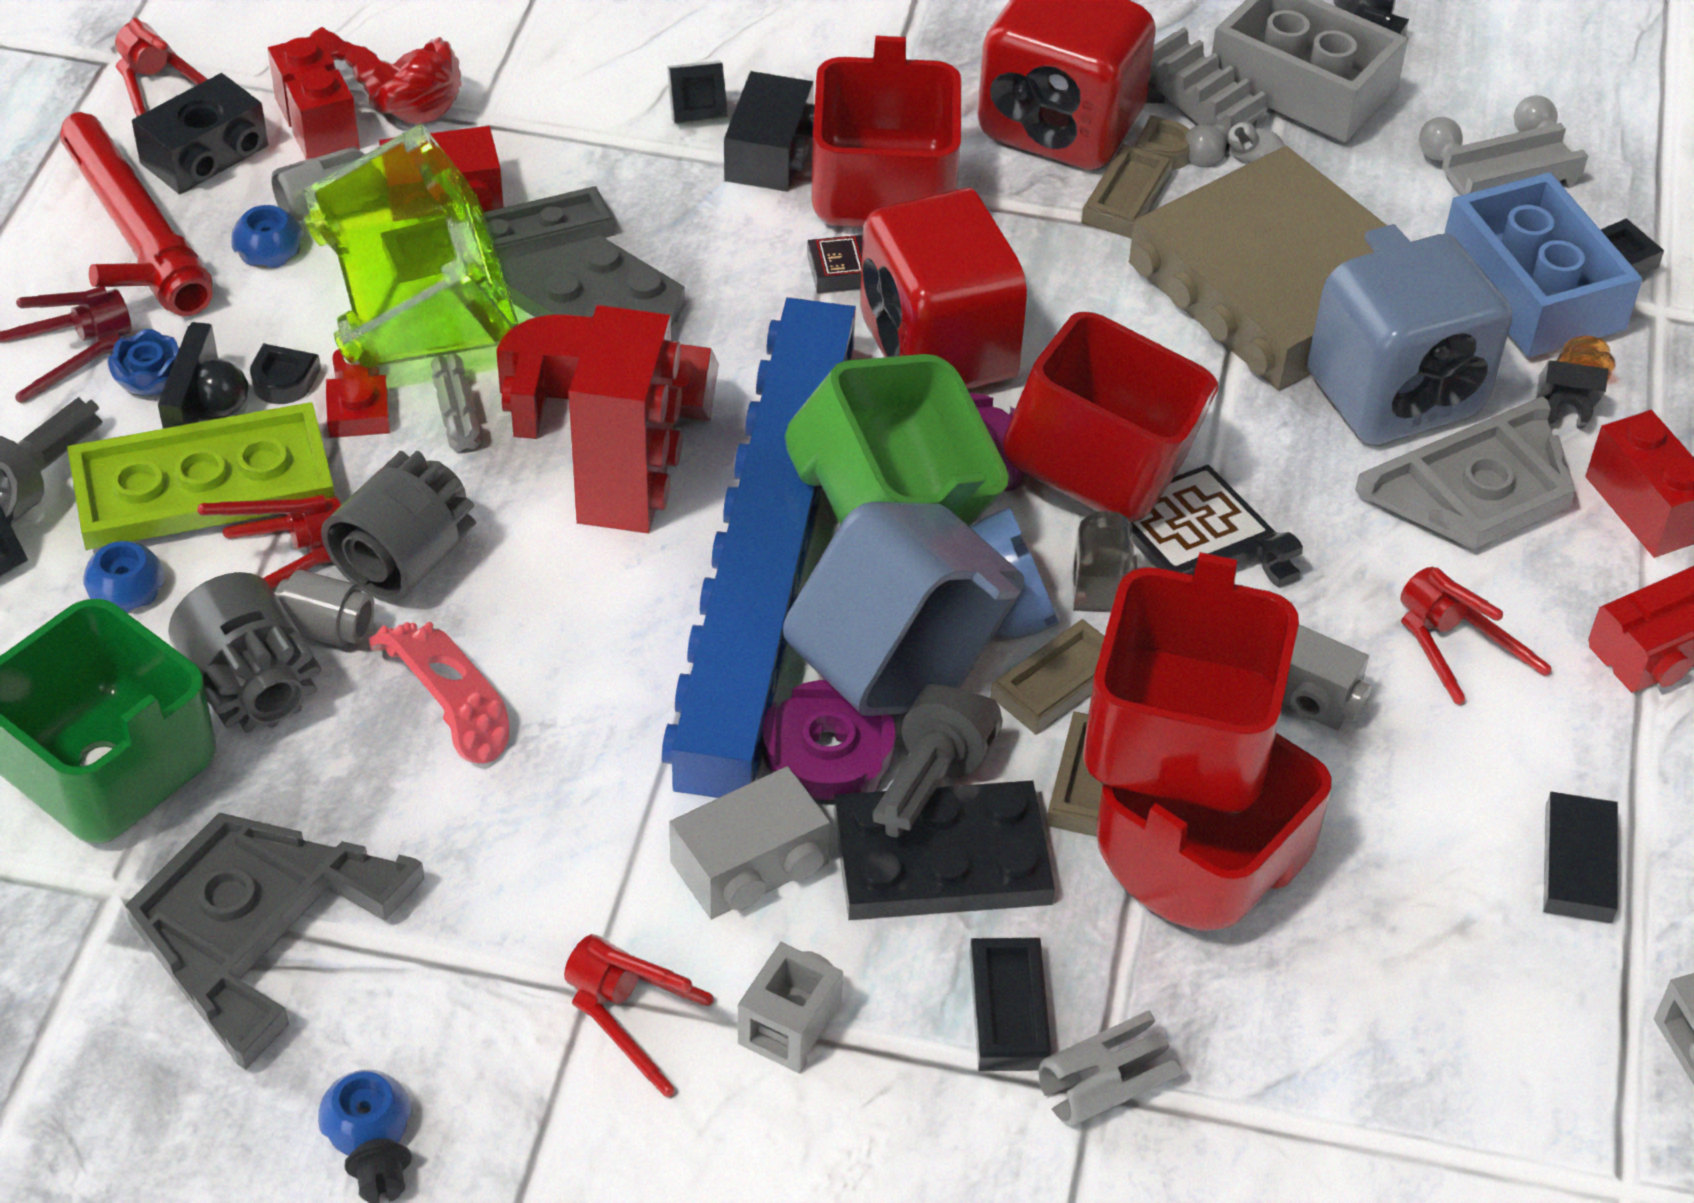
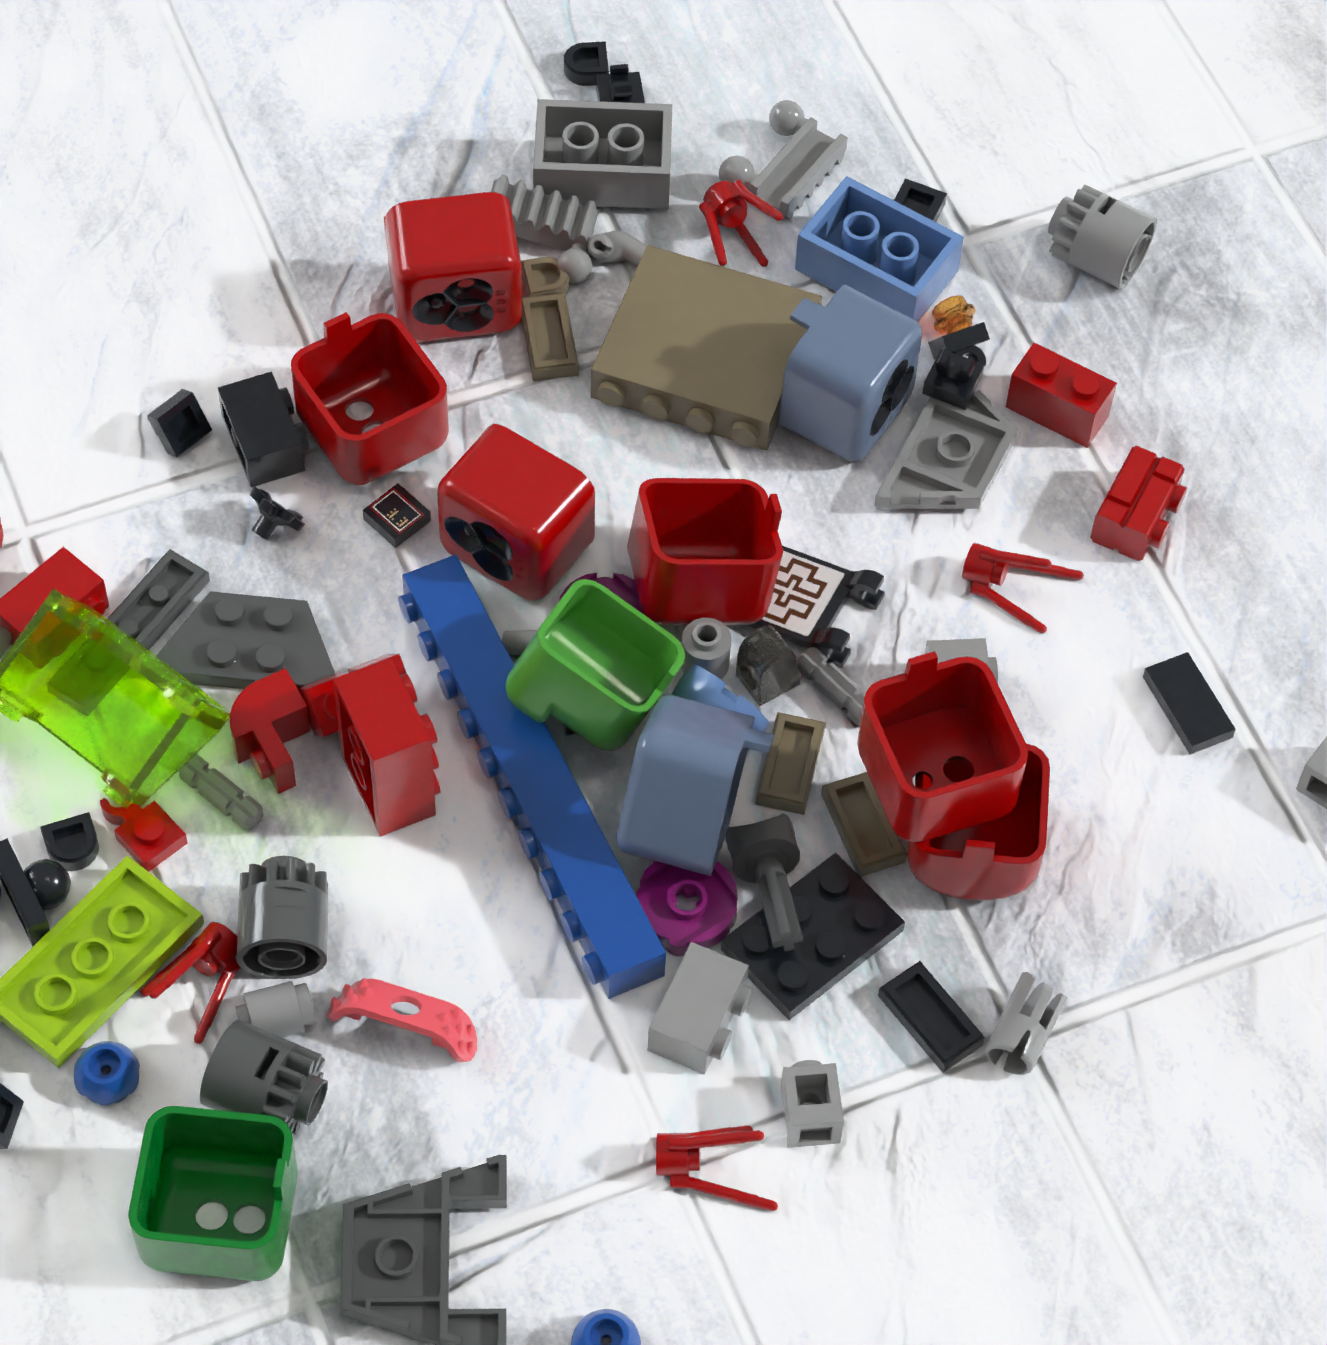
camera: 35 degrees left, 10 degrees up
none -> black plant [250,486,305,540]
none -> light grey brick [681,618,731,679]
none -> red plant [699,180,783,267]
none -> black tile [922,348,985,410]

